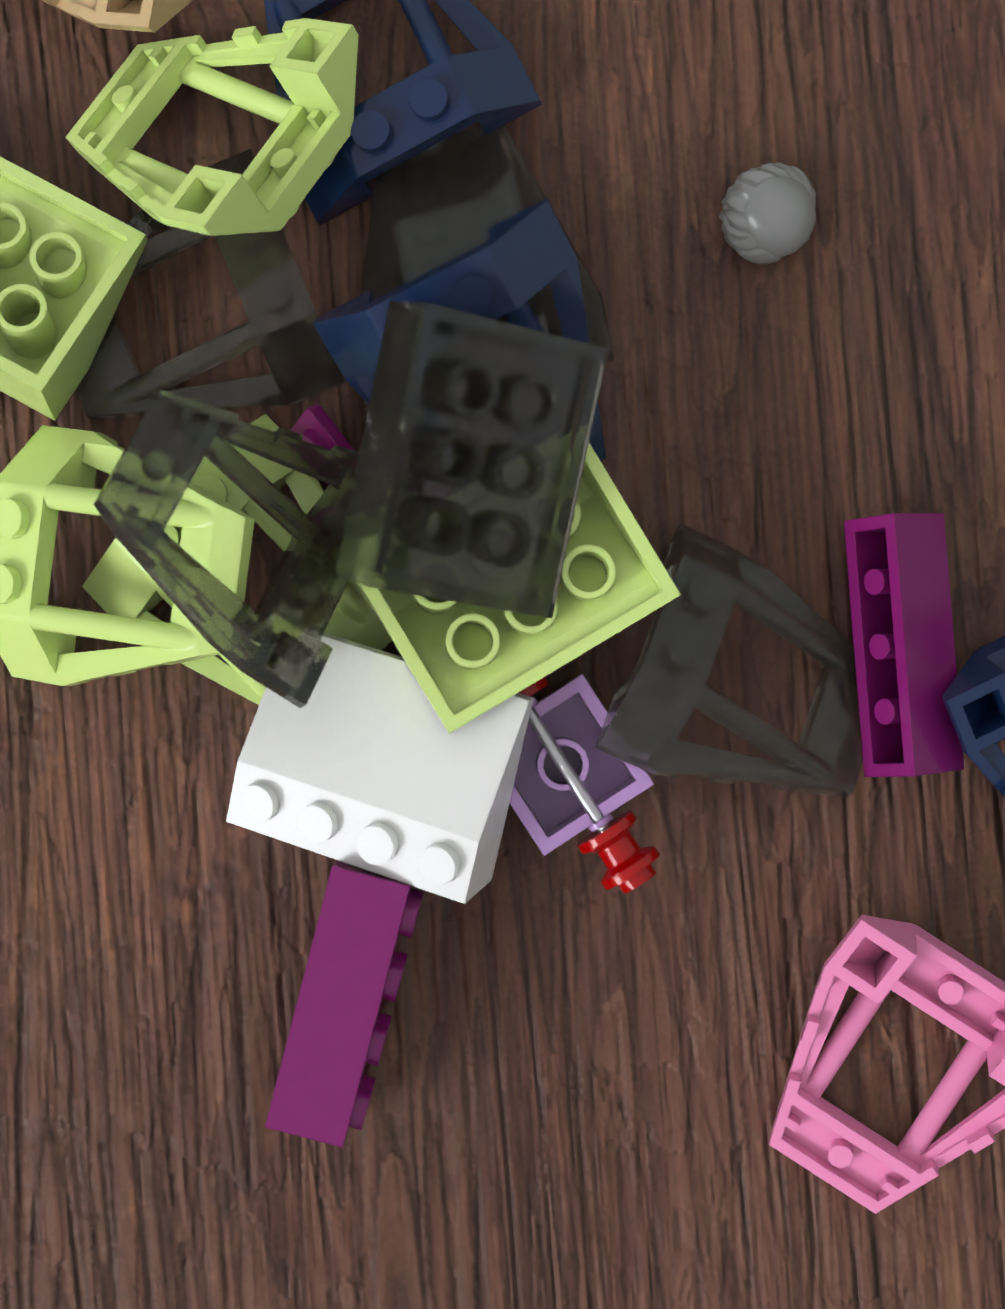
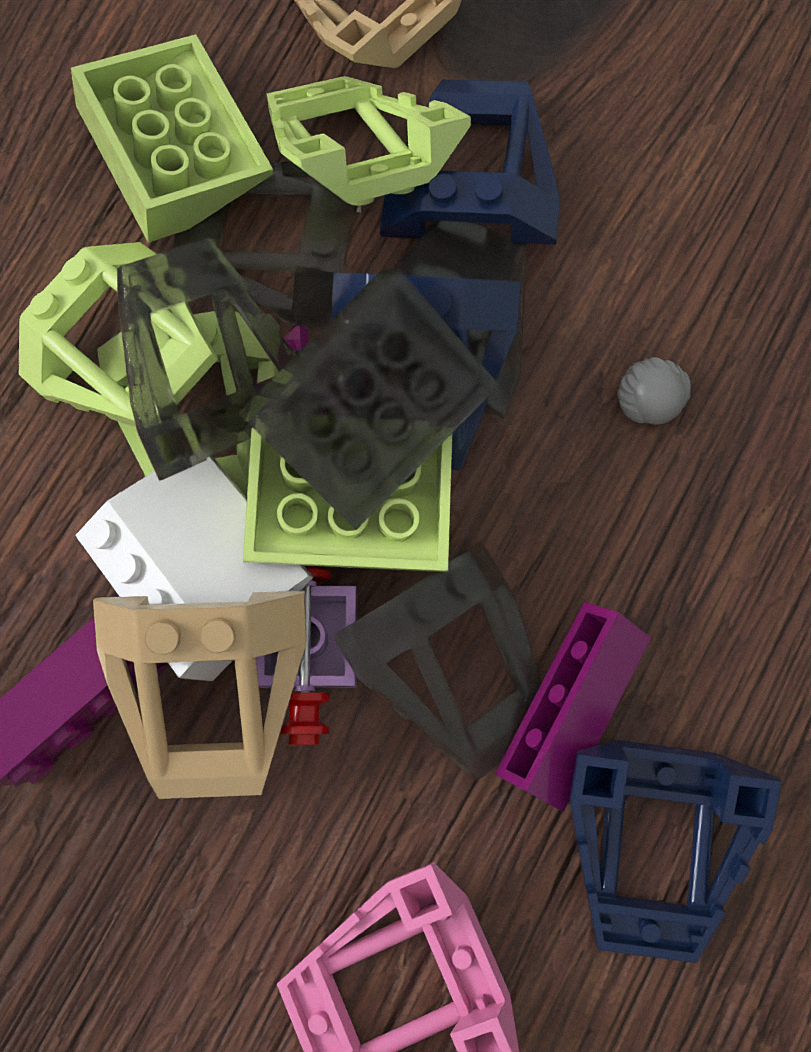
camera: 30 degrees right, 10 degrees down
none -> tan windscreen [93,591,307,799]

